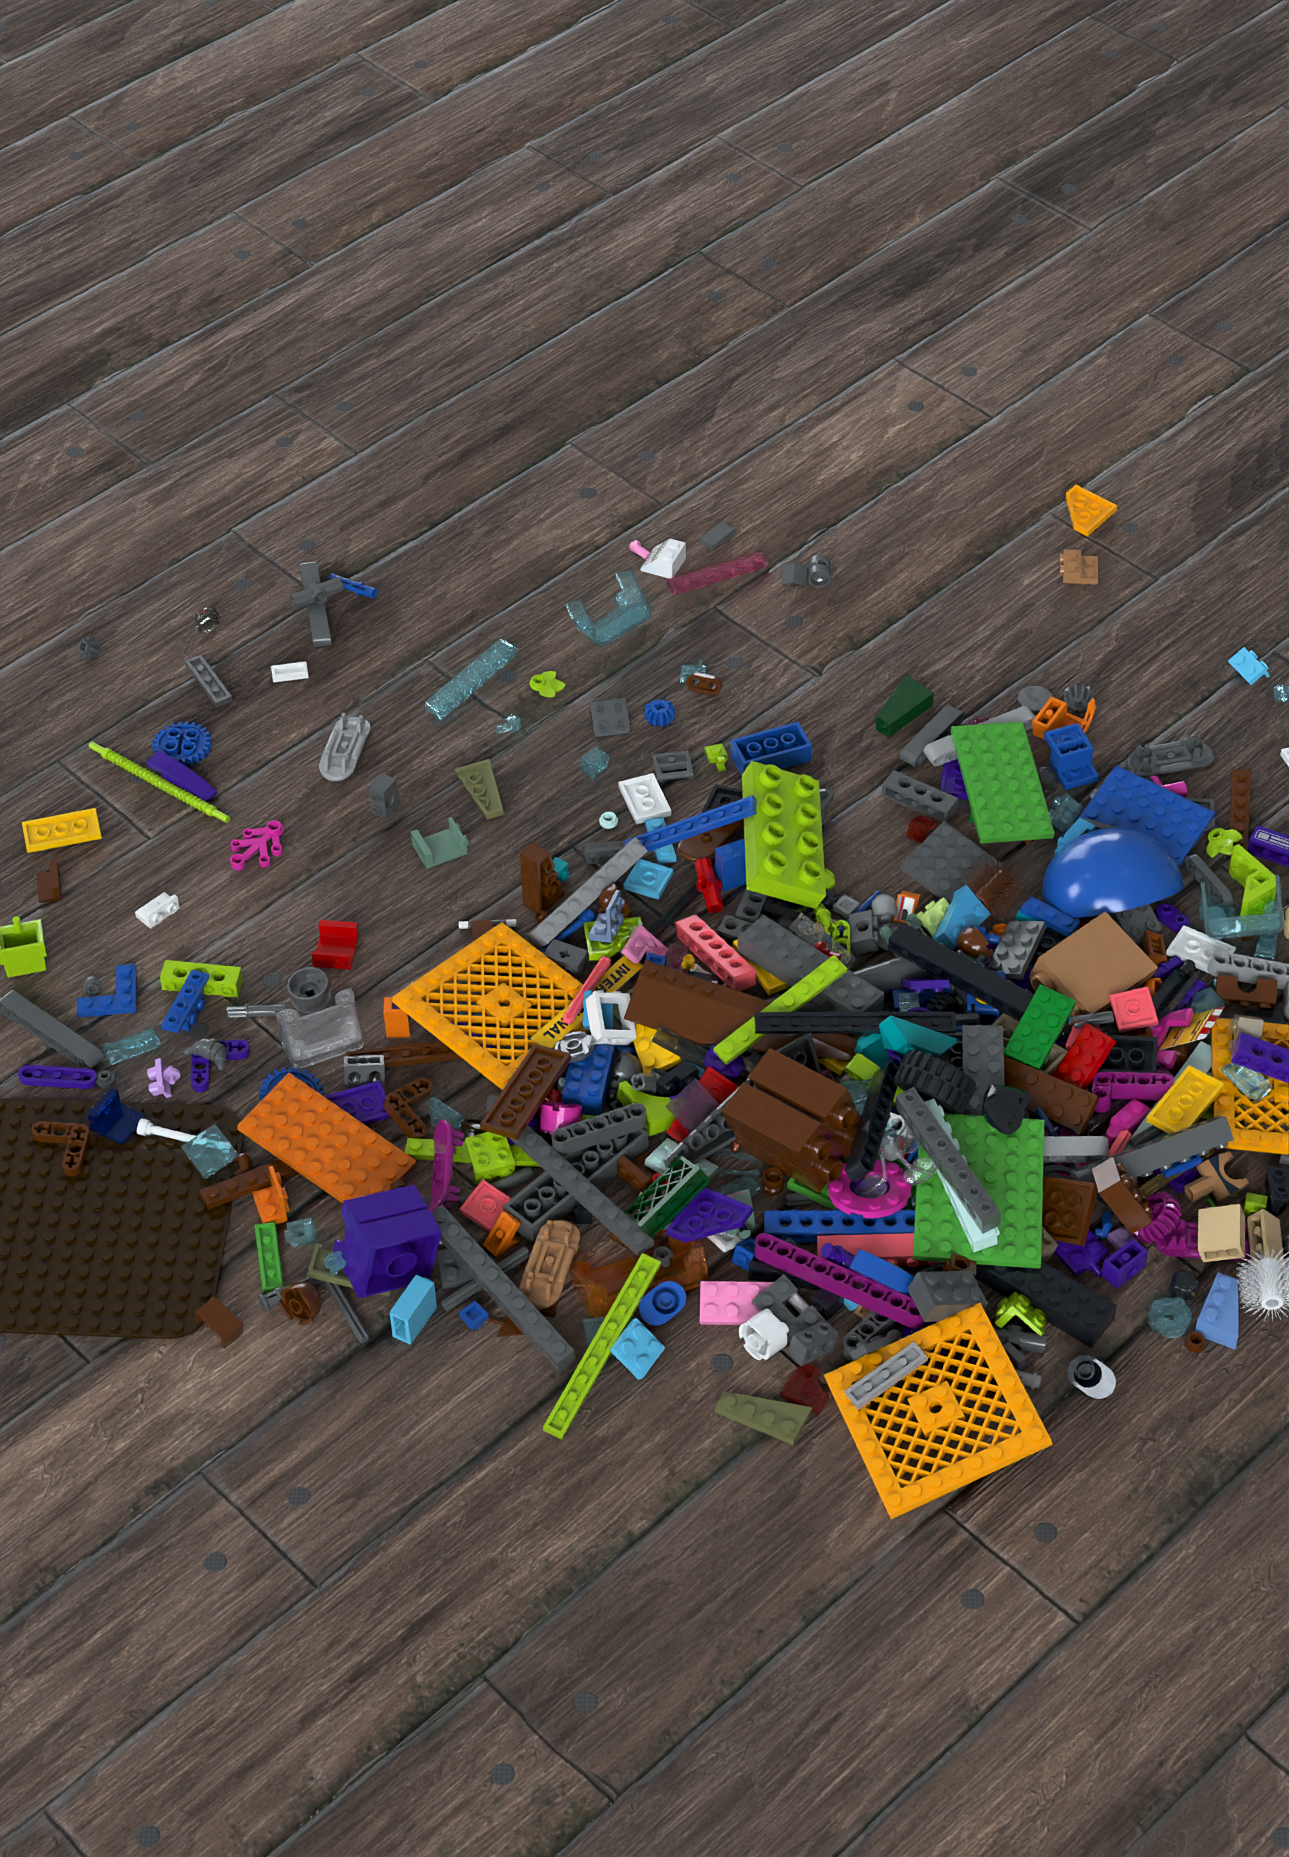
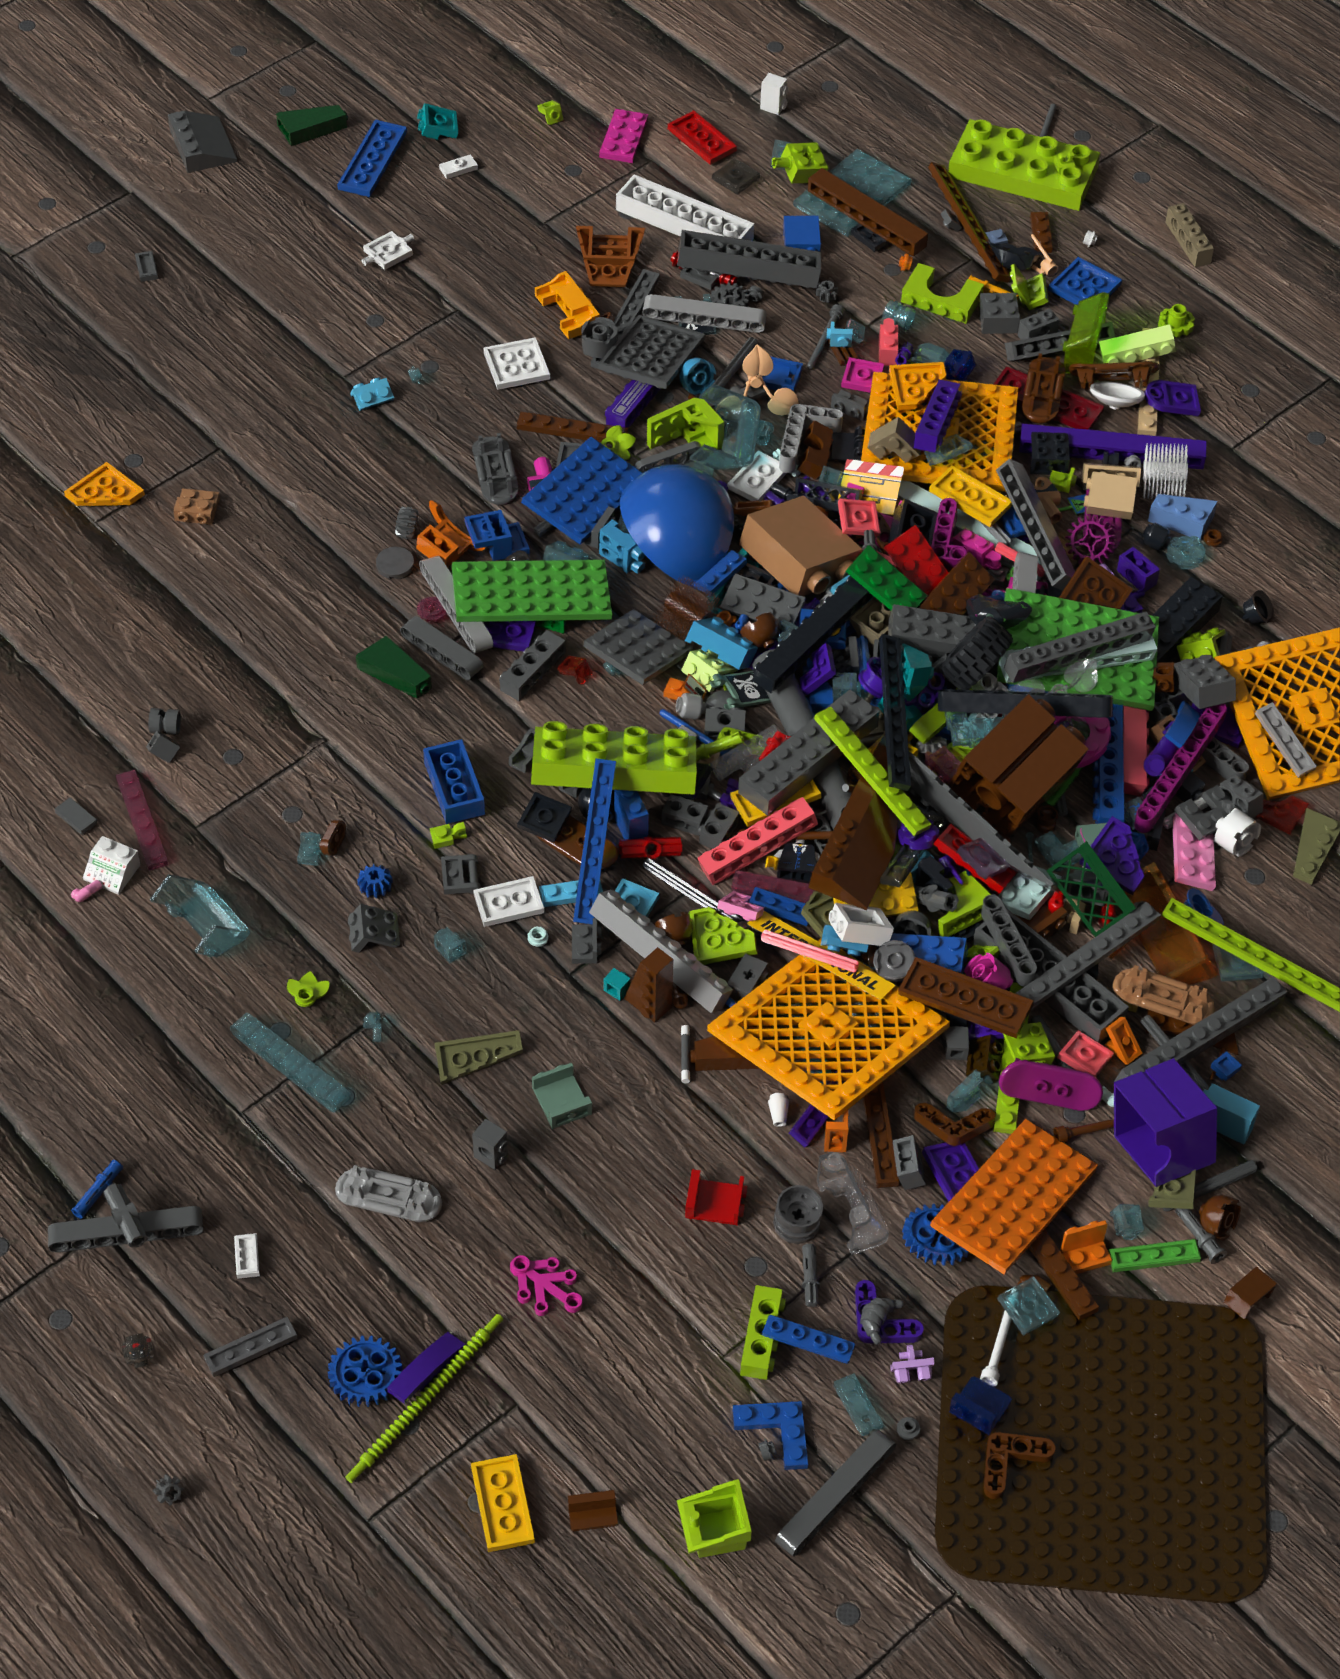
camera: 90 degrees left, 5 degrees up
dark purple plate [18,1065,97,1089] -> none
white bracket [135,892,180,929] -> none
clear light blue plate [325,1251,347,1276] -> none
sand blue bracket [589,890,624,943] -> none
medium azure plate [610,1318,665,1380] -> none
dark grey hinge [850,1329,902,1360] -> none
reddish brown brick [1092,1157,1153,1234] -> none

